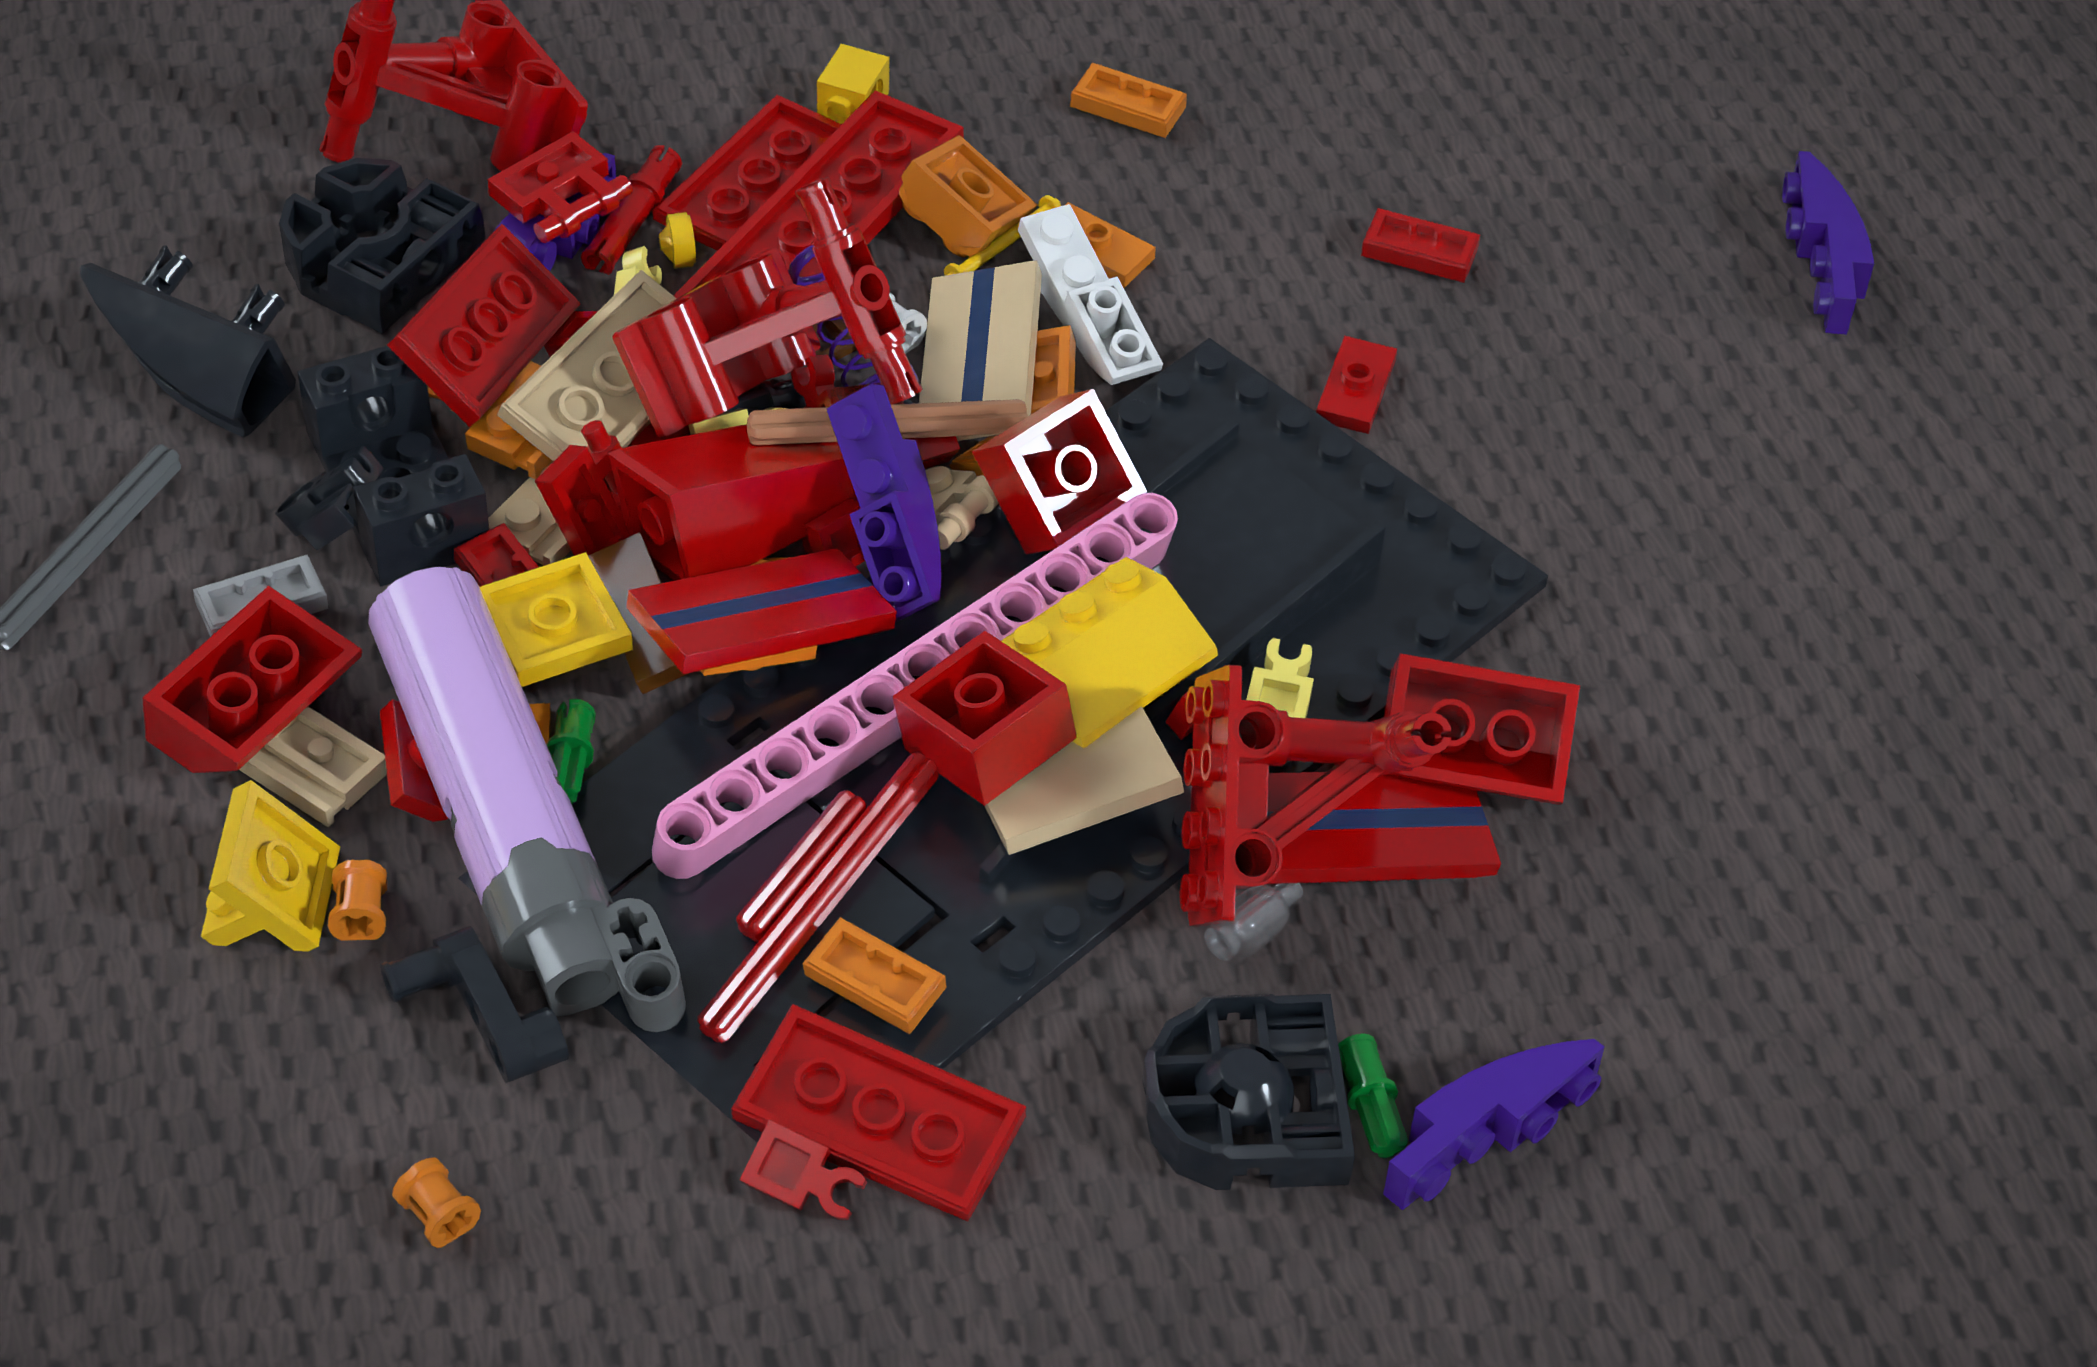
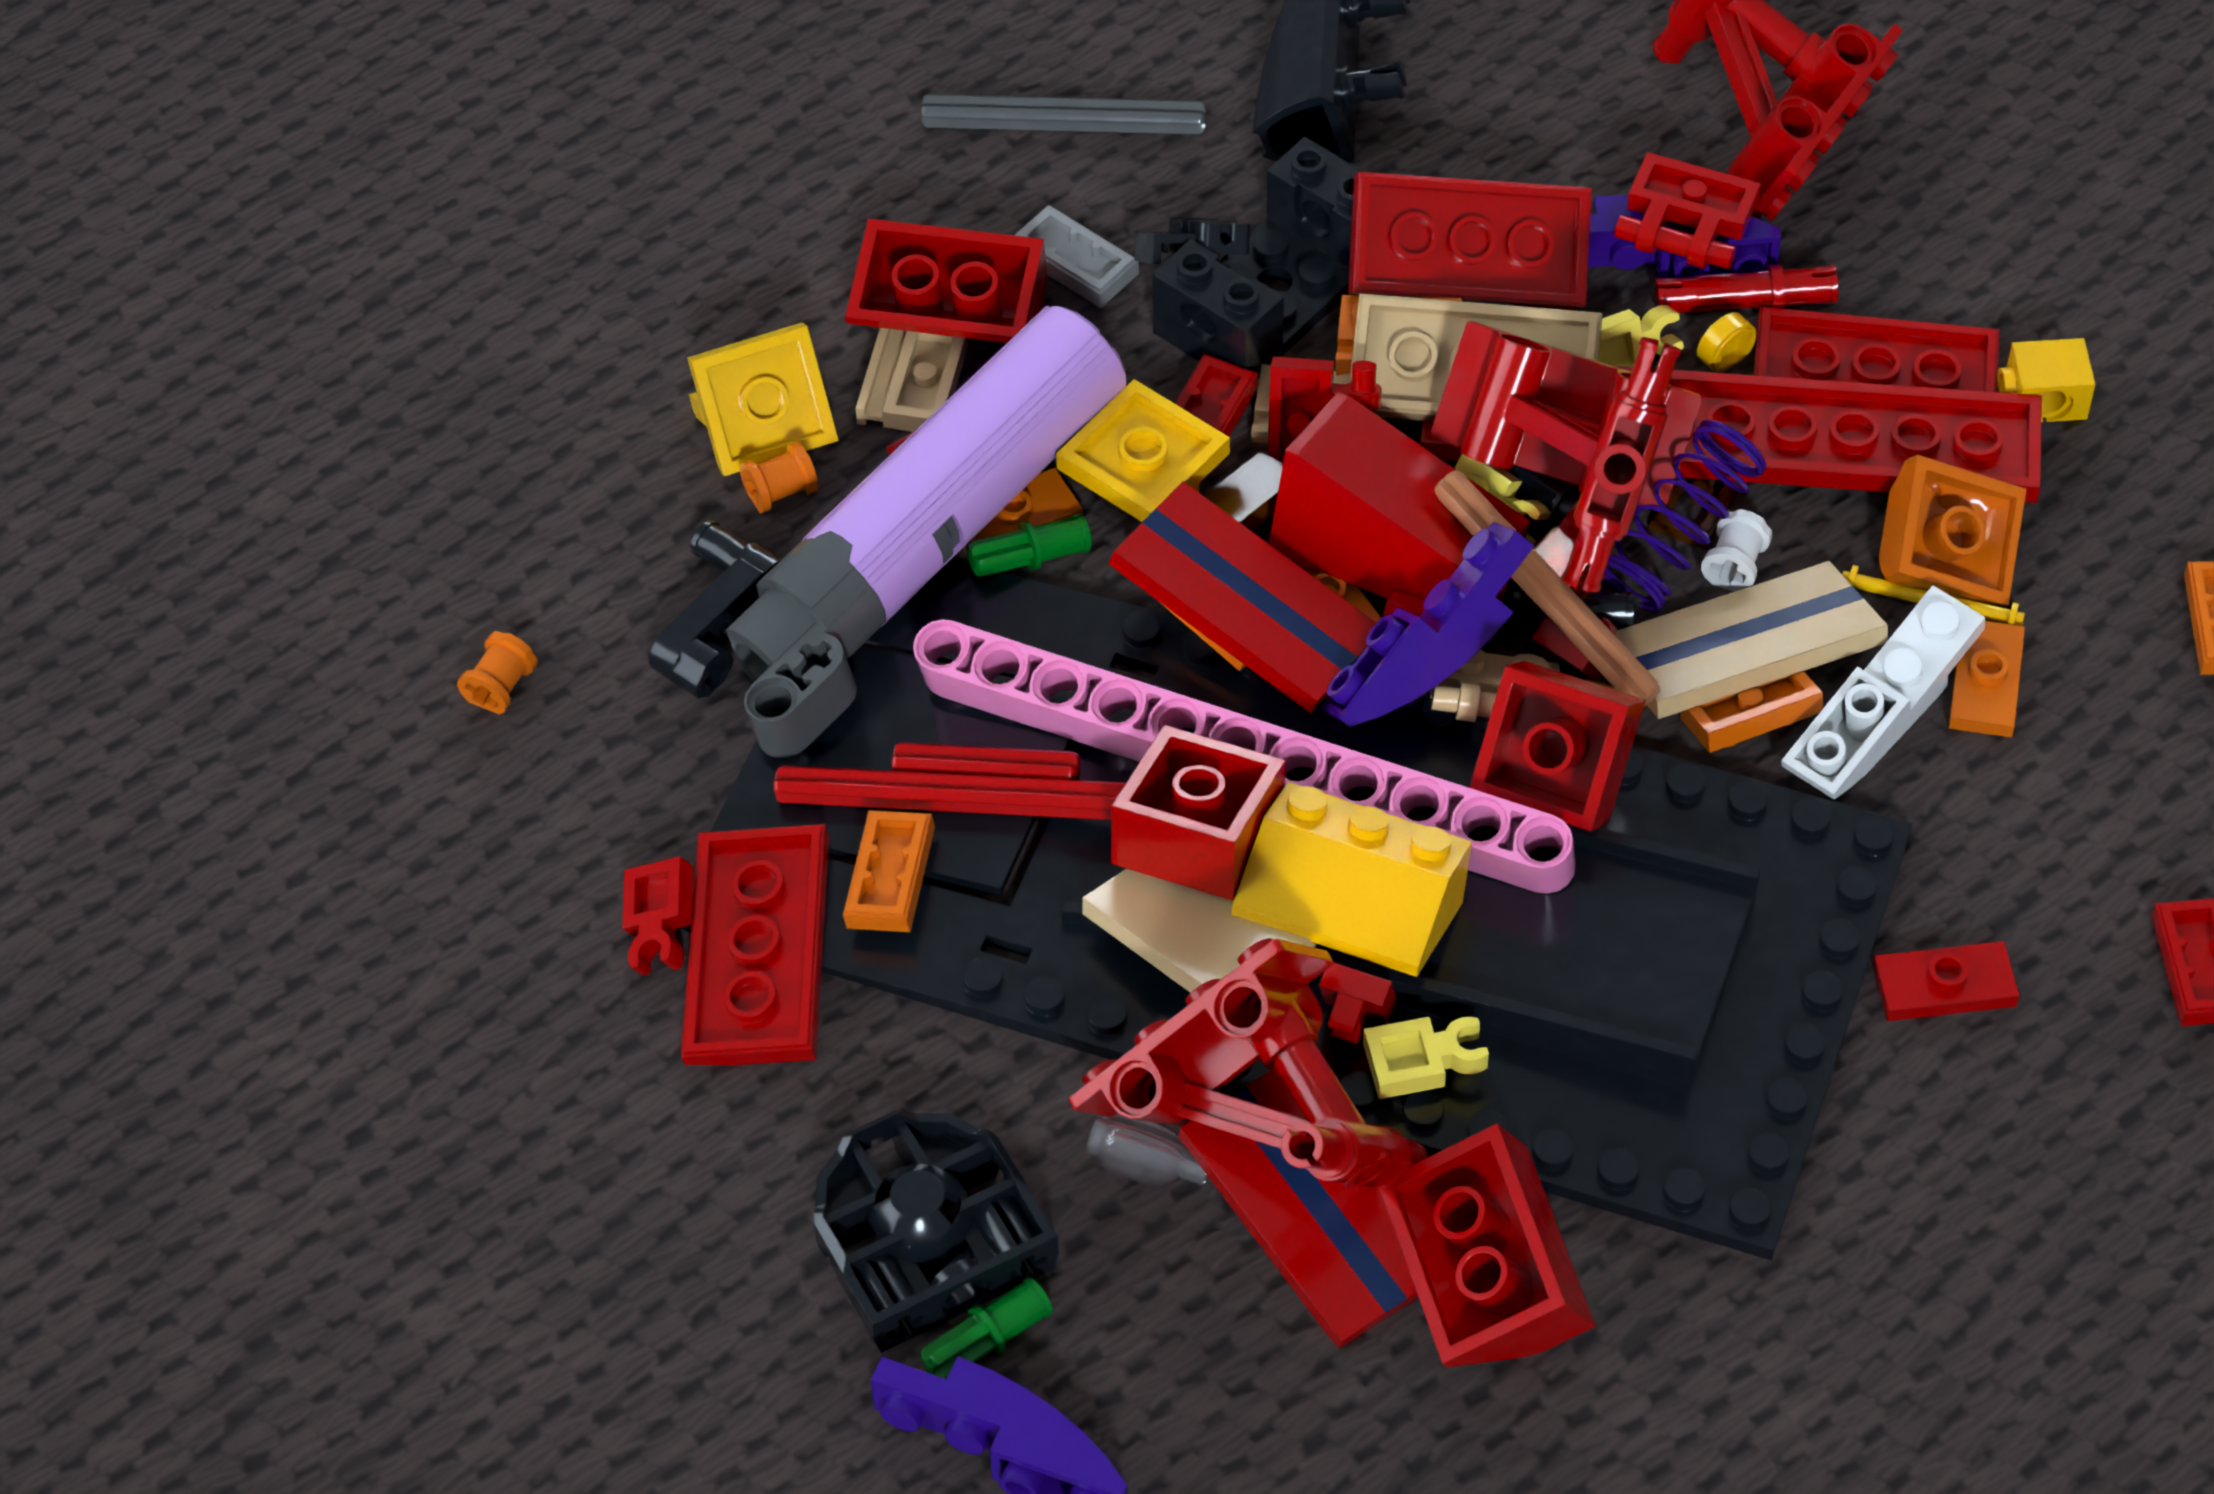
camera: 70 degrees right, 5 degrees up
black connector [279,158,486,334] -> none

